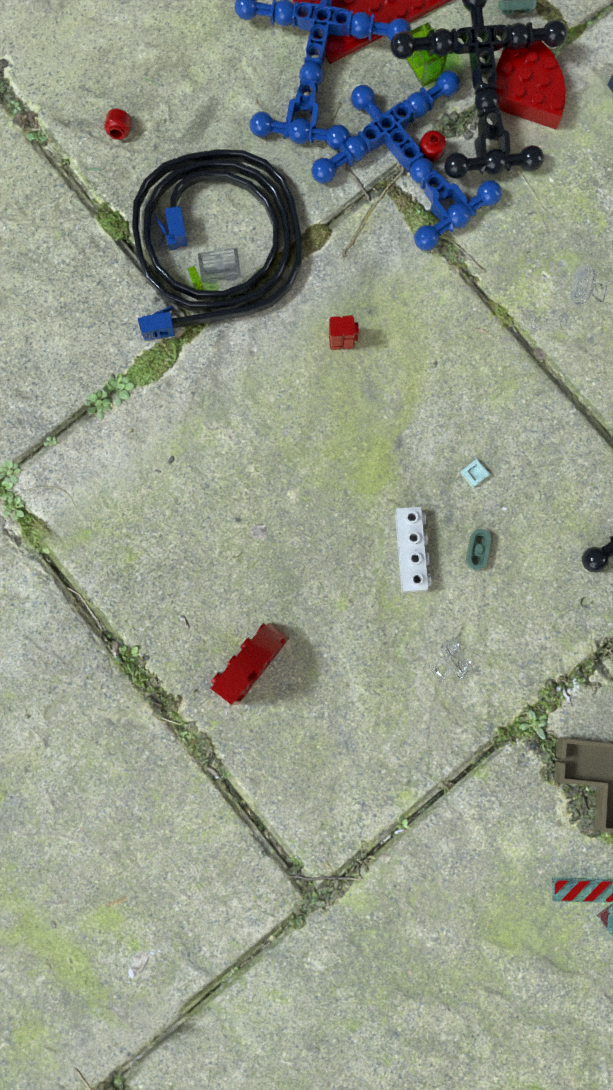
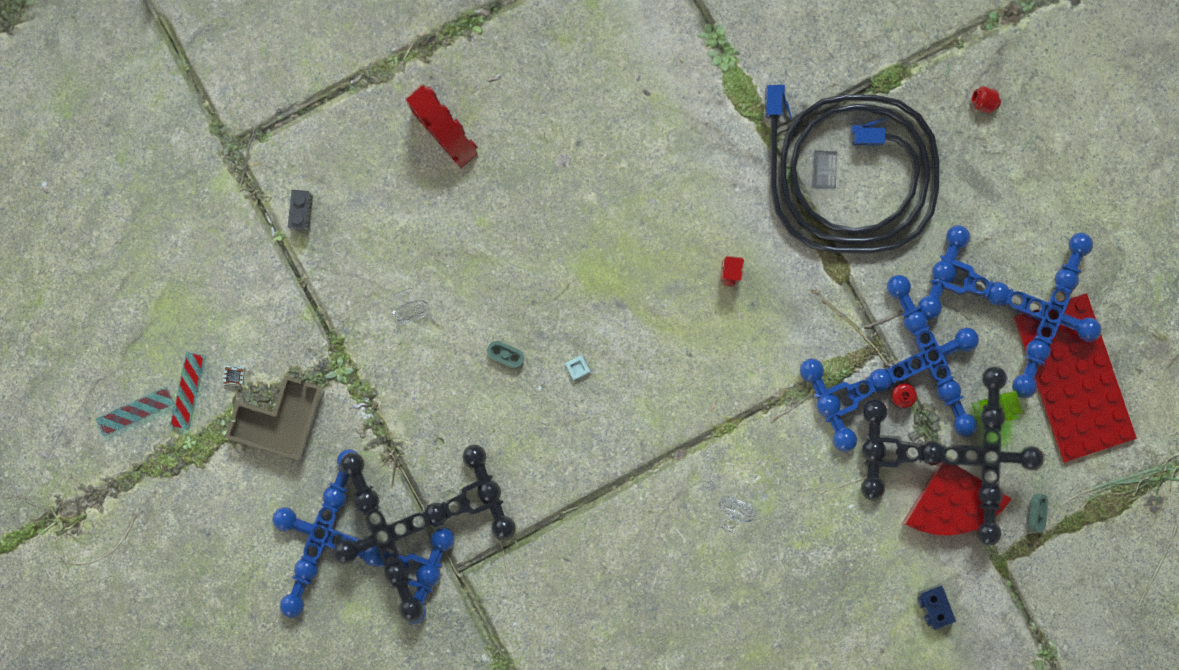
camera: 95 degrees right, 5 degrees up
clear neon green tile [187,266,204,290] -> none
white brick [395,507,431,593] -> none
none -> tile [223,365,245,387]
none -> dark grey brick [287,189,313,231]

